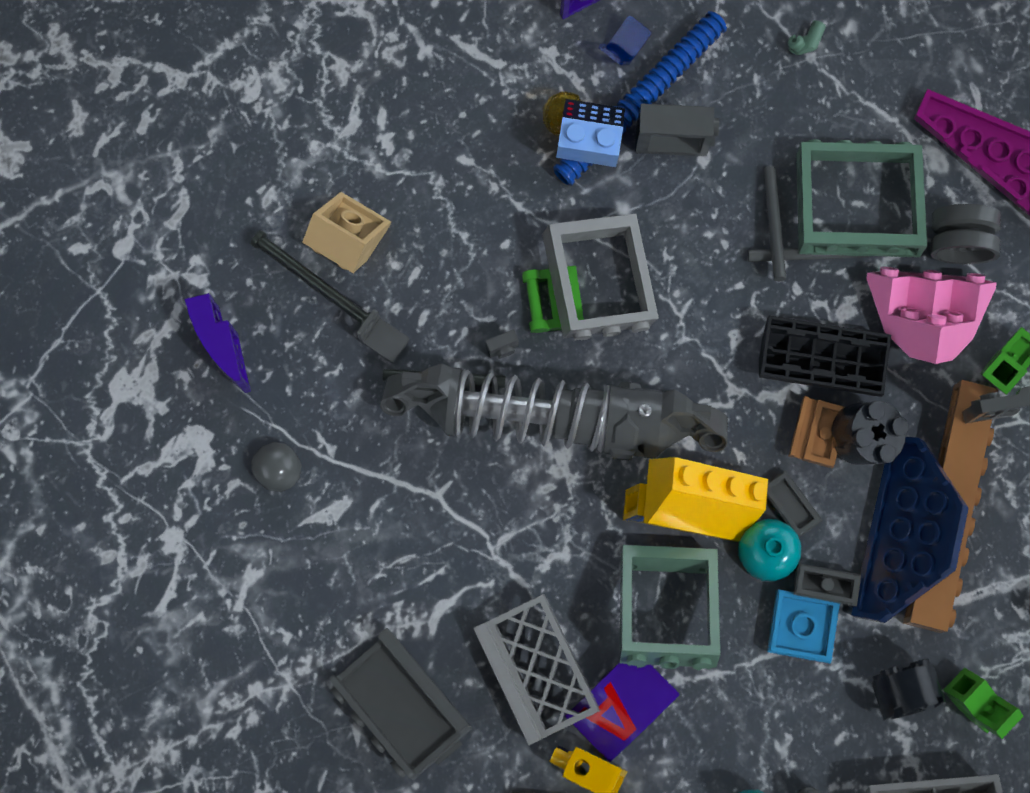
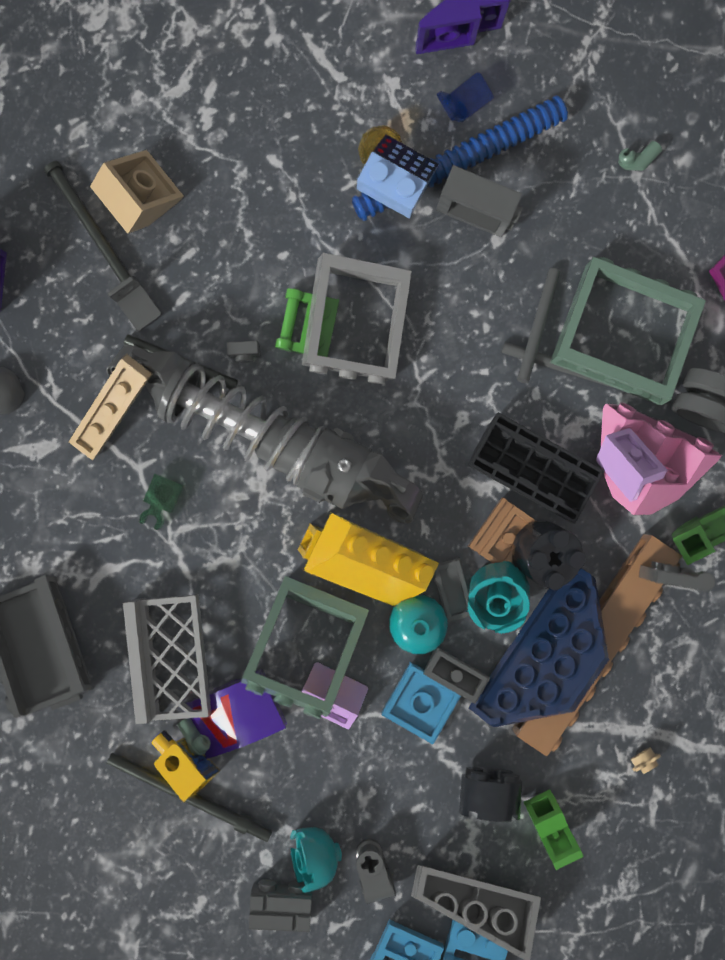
camera: 20 degrees right, 10 degrees up
none -> tan plate [69,354,152,460]
none -> clear green plate [139,473,184,530]
none -> sand green arm [177,718,210,756]
none -> lavender panel [301,662,368,730]
none -> teal brick [468,561,530,634]
none -> lavender panel [596,428,667,502]

